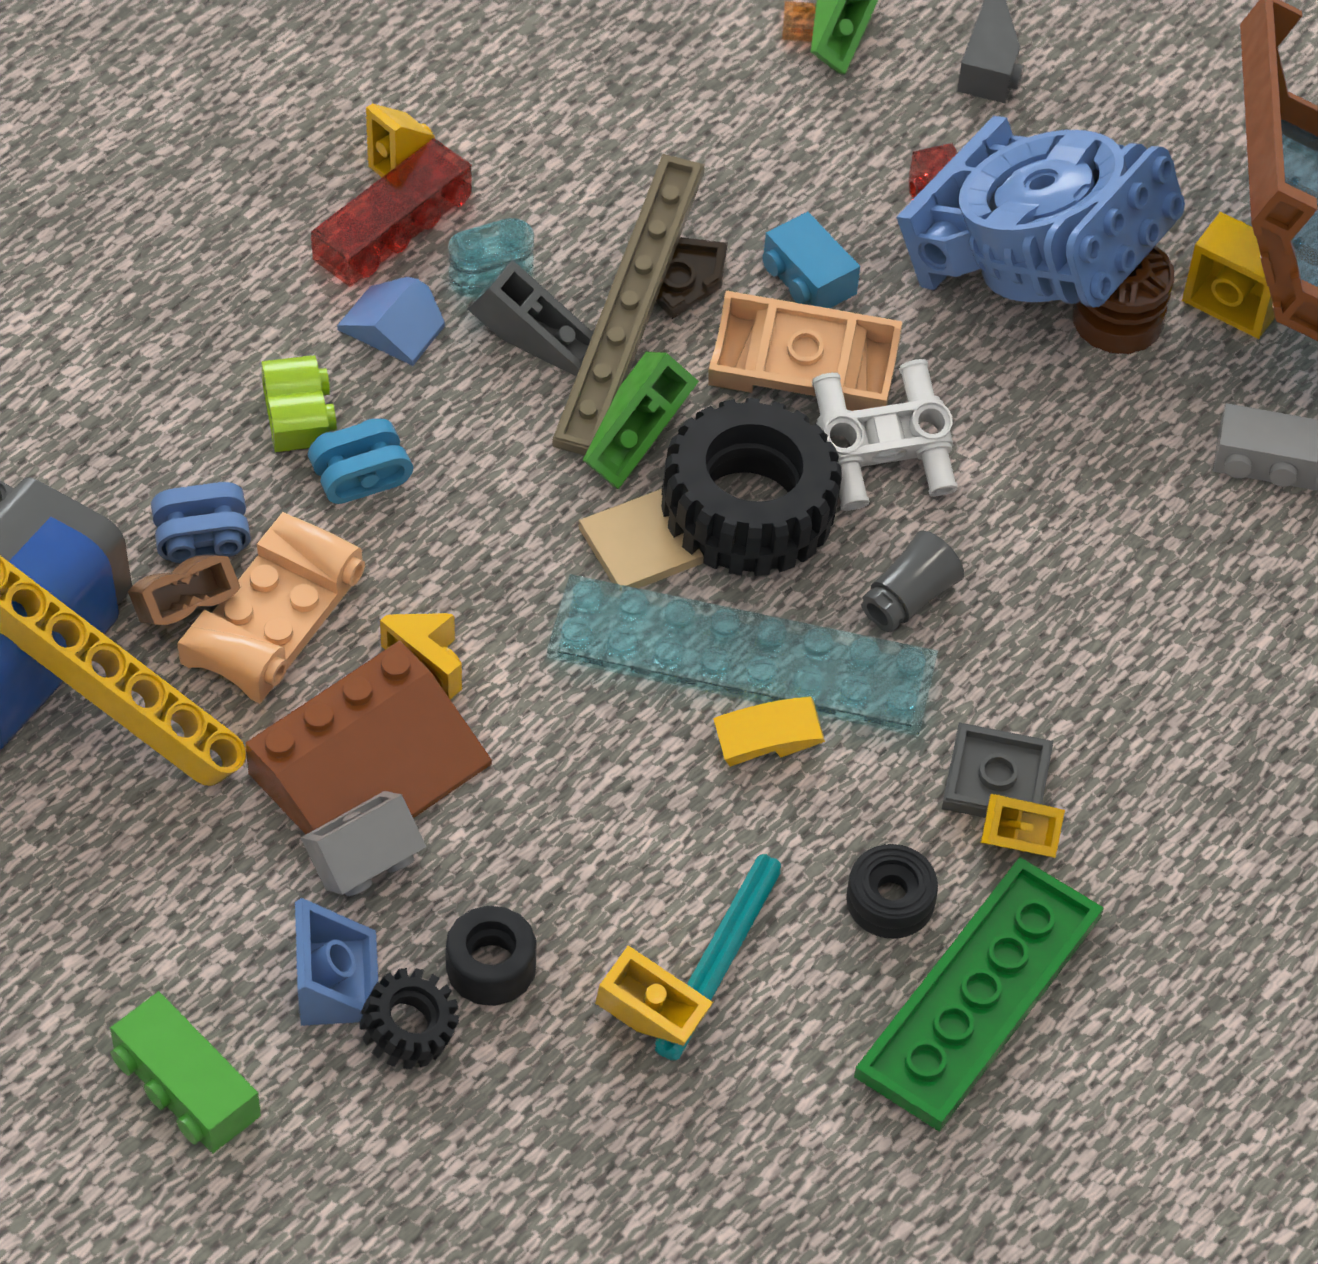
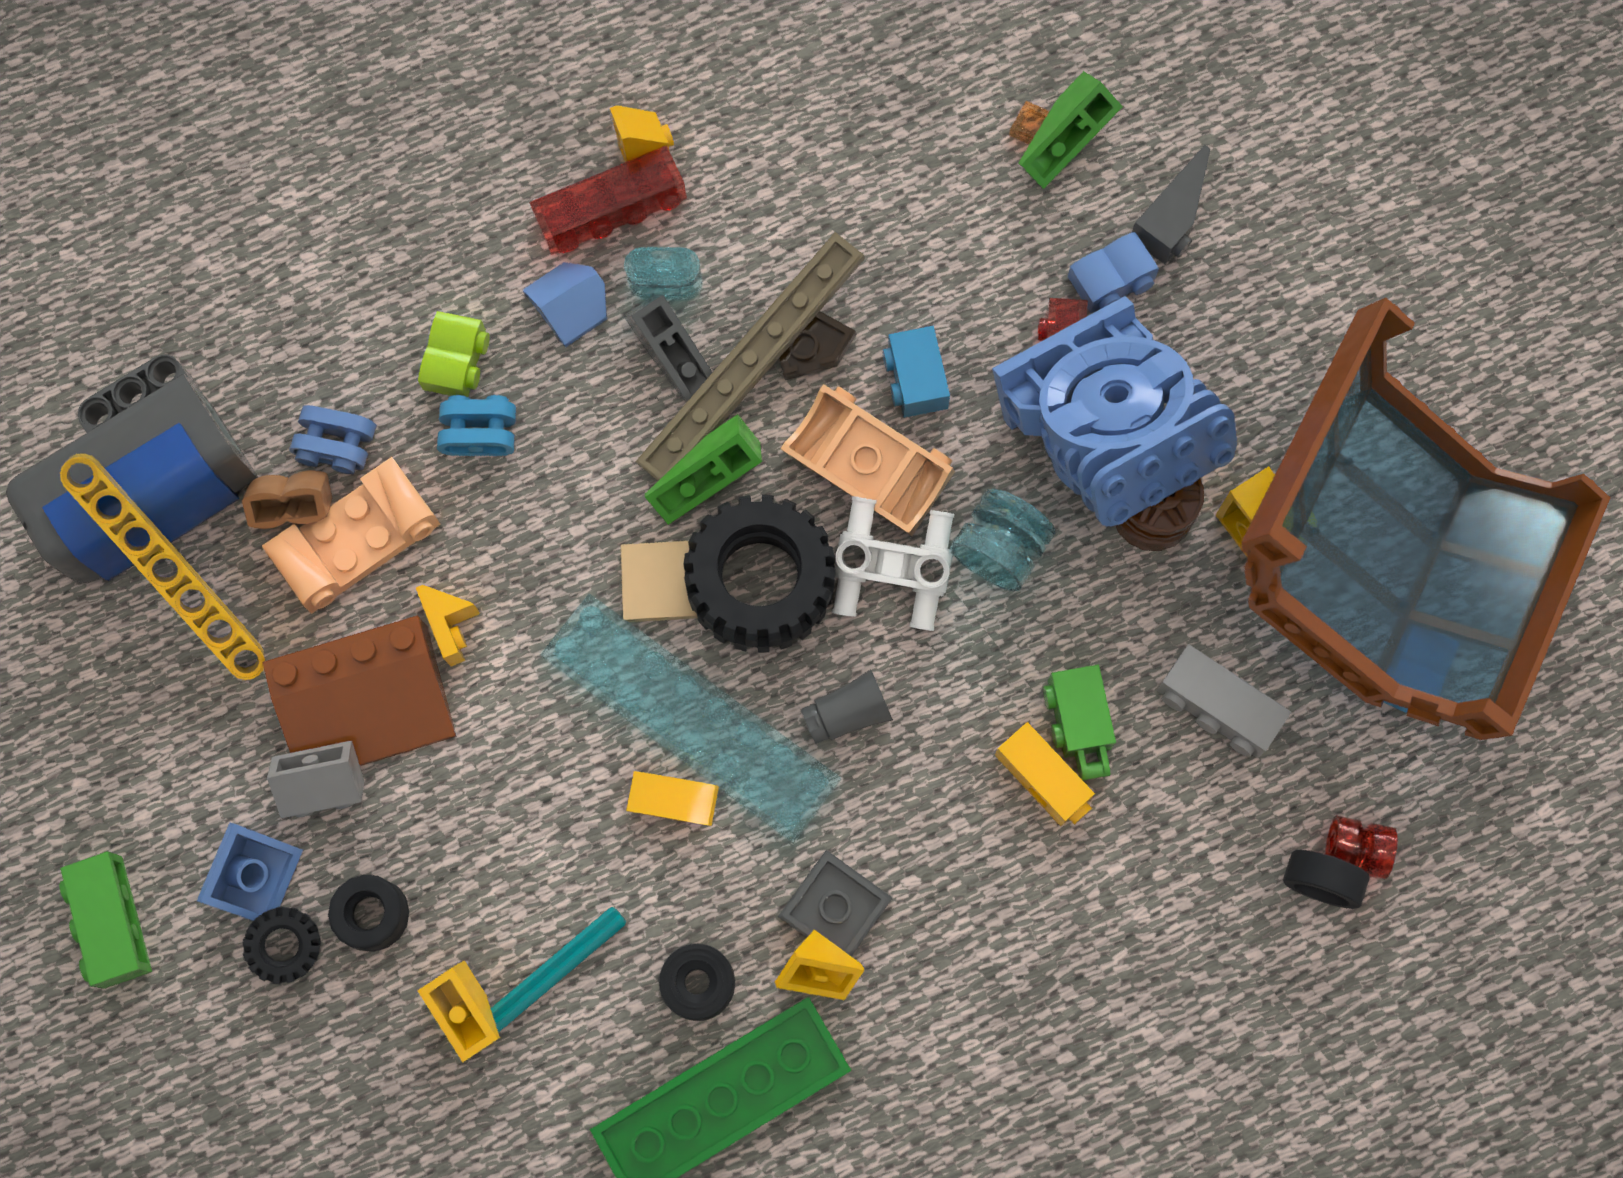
camera: 30 degrees right, 20 degrees up
none -> clear light blue wheel [950,489,1056,591]
none -> yellow brick [995,722,1095,826]
none -> bright green brick [1043,664,1116,781]
none -> medium blue brick [1068,232,1159,313]

